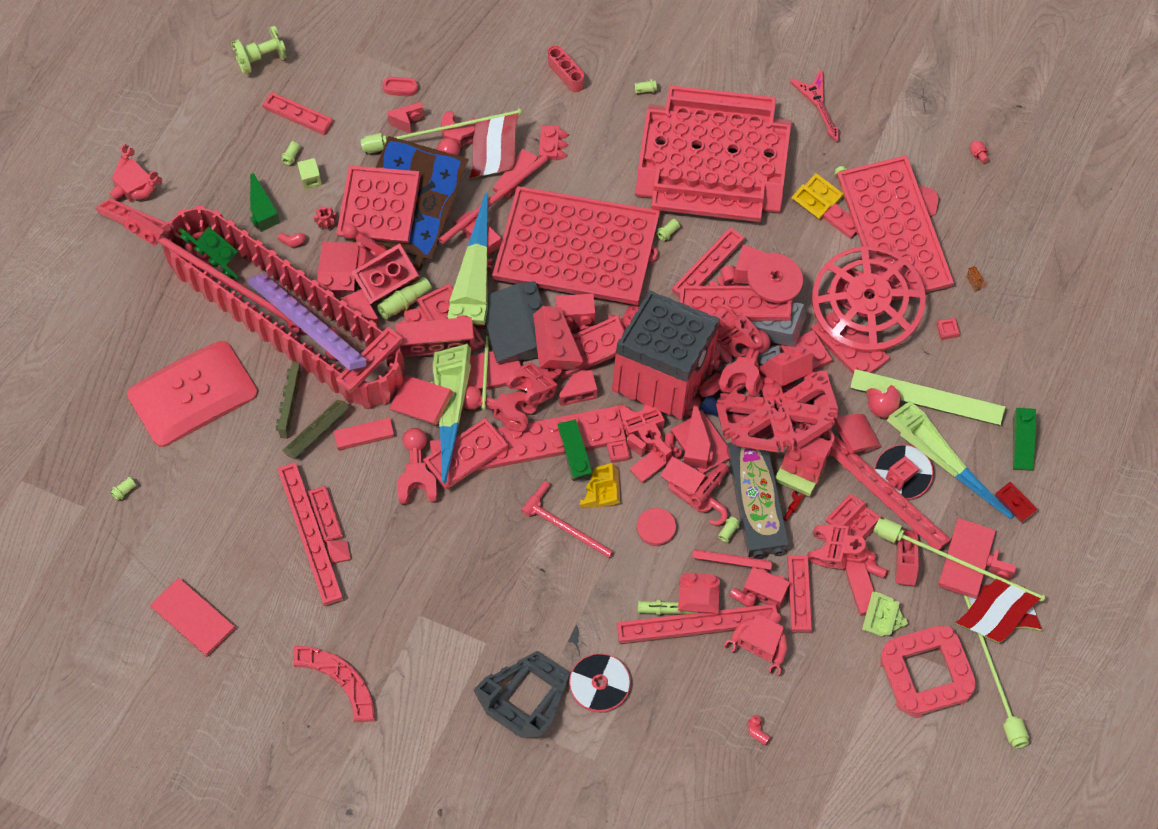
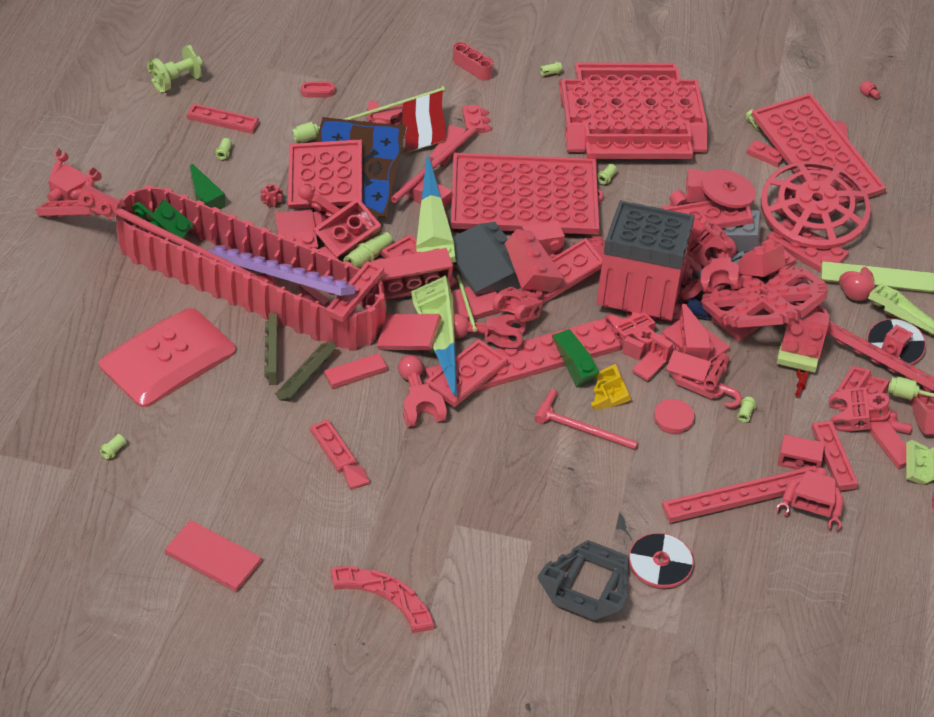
camera: 15 degrees left, 15 degrees down
coral plate [277,462,343,606] -> none
coral arm [278,232,306,248] -> none
yellowish green panel [297,158,322,190] -> none
coral slope [387,102,424,133] -> none
coral slope [559,370,597,406] -> none
coral tile [607,440,630,463] -> none
yellowish green pin [638,600,698,616] -> none
coral plate [672,227,745,297] -> none
coral slope [678,573,720,614] -> none
coral tile [692,549,772,570] -> none
brick [727,437,789,559] -> none
coral arm [730,588,756,607] -> none
coral arm [748,715,770,745] -> none
coral piece [790,70,838,142] -> none
yellow slope [791,173,844,220] -> none
coral slope [834,414,881,454] -> none
coral tile [936,318,960,340] -> none
clear orange tile [966,266,983,292] -> none

